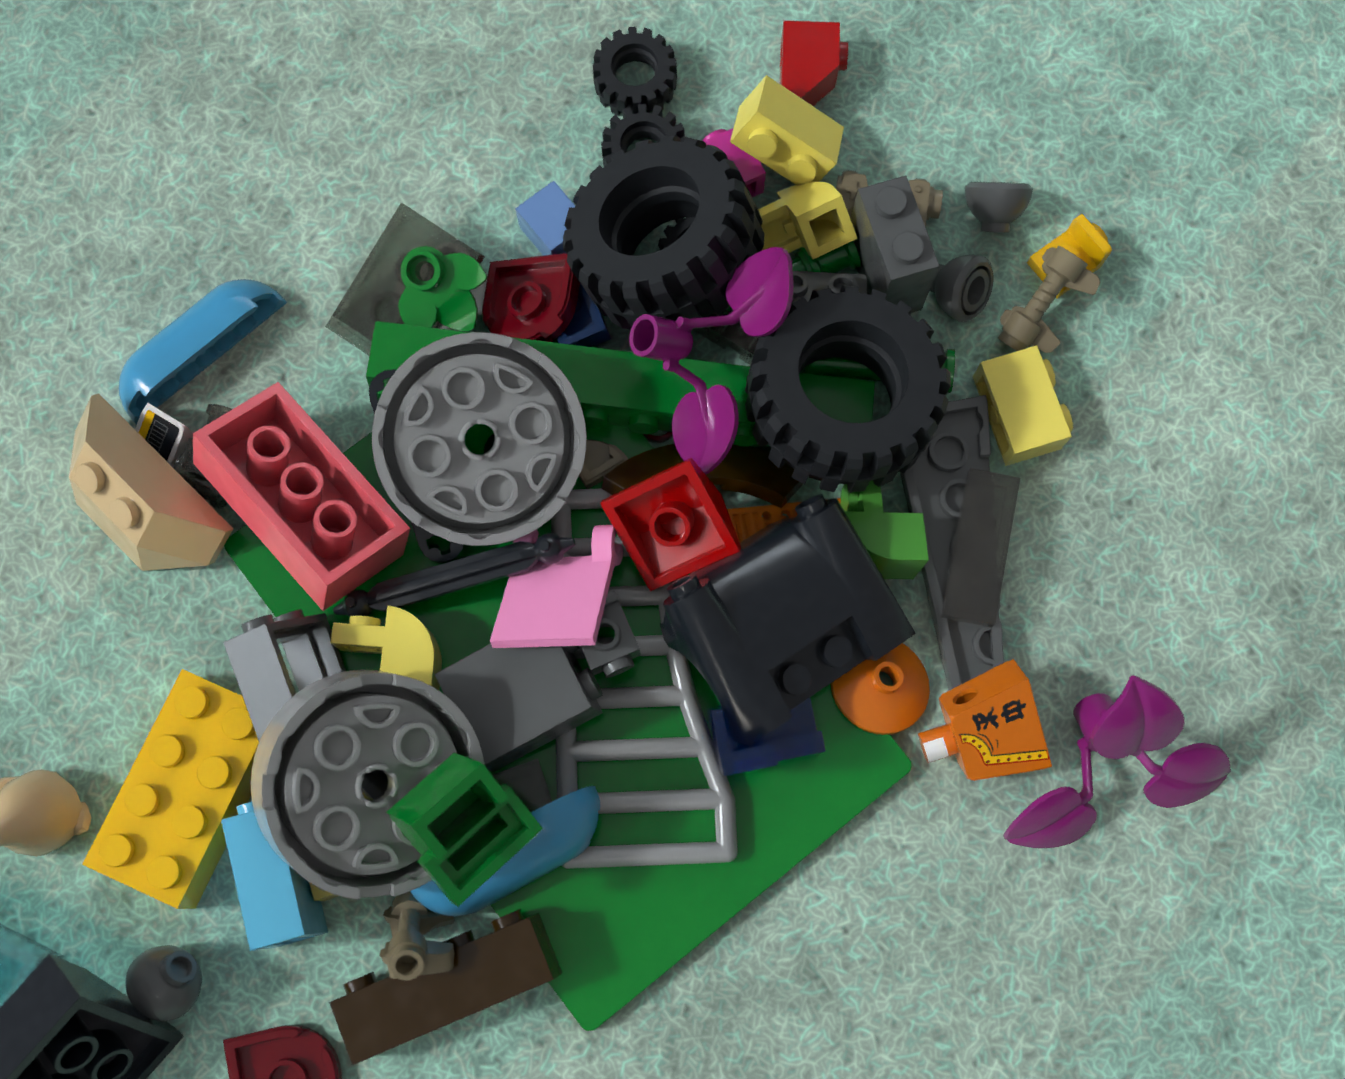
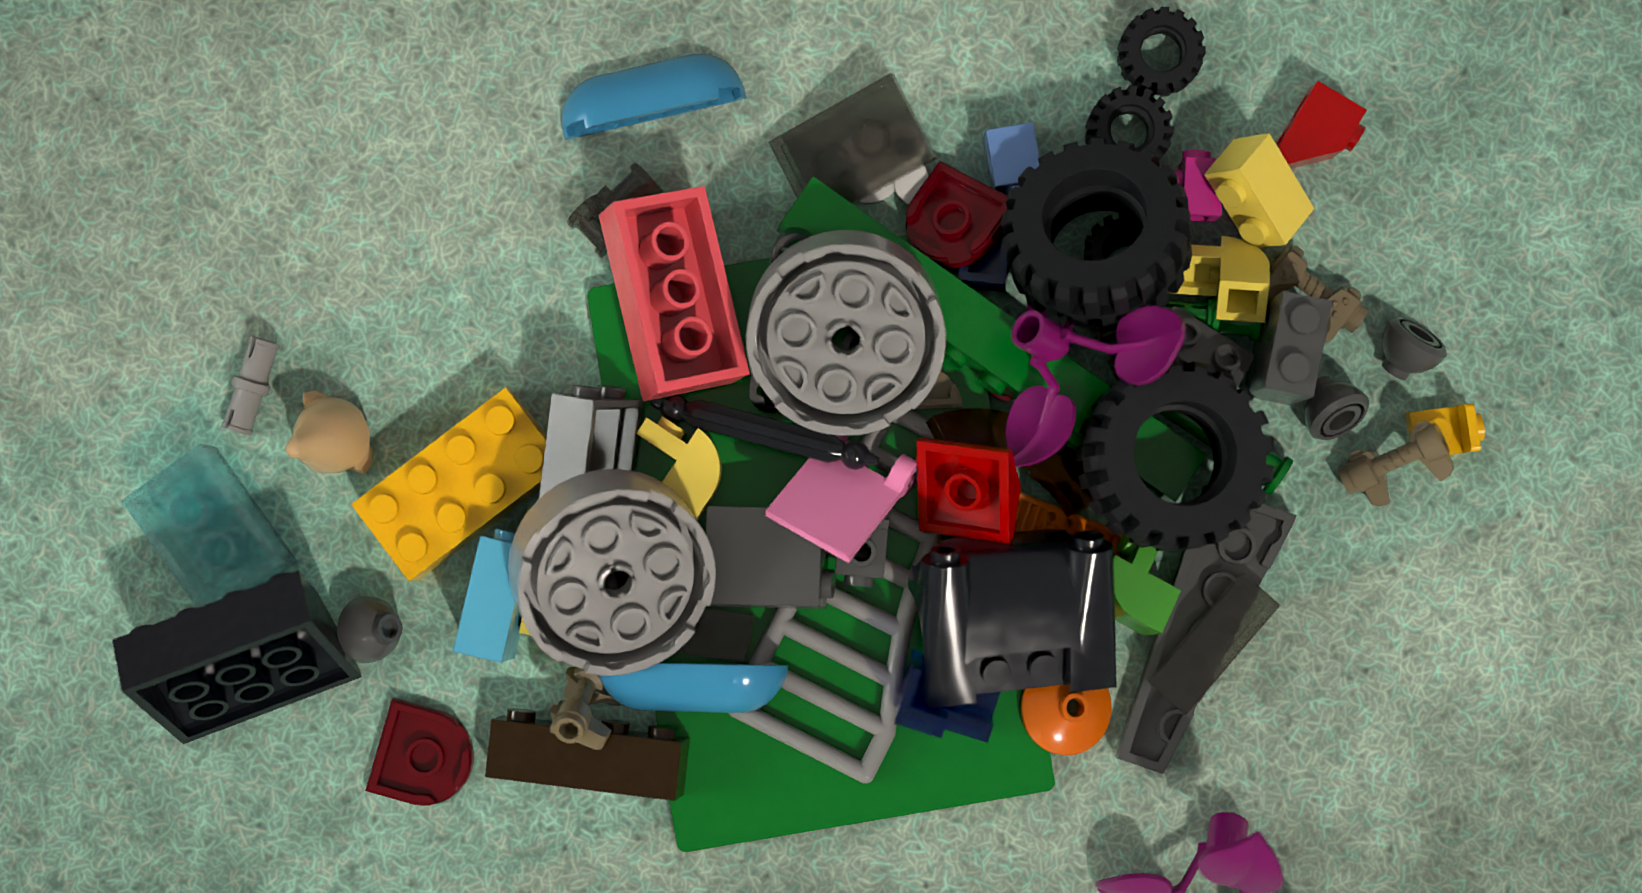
camera: 30 degrees right, 10 degrees up
tan wedge [69,393,234,571] -> none
slope [135,403,193,469] -> none
green plate [386,753,543,907] -> none
green plate [398,246,488,332] -> none
orange torso [918,659,1052,781] -> none
light yellow brick [973,345,1073,466] -> none

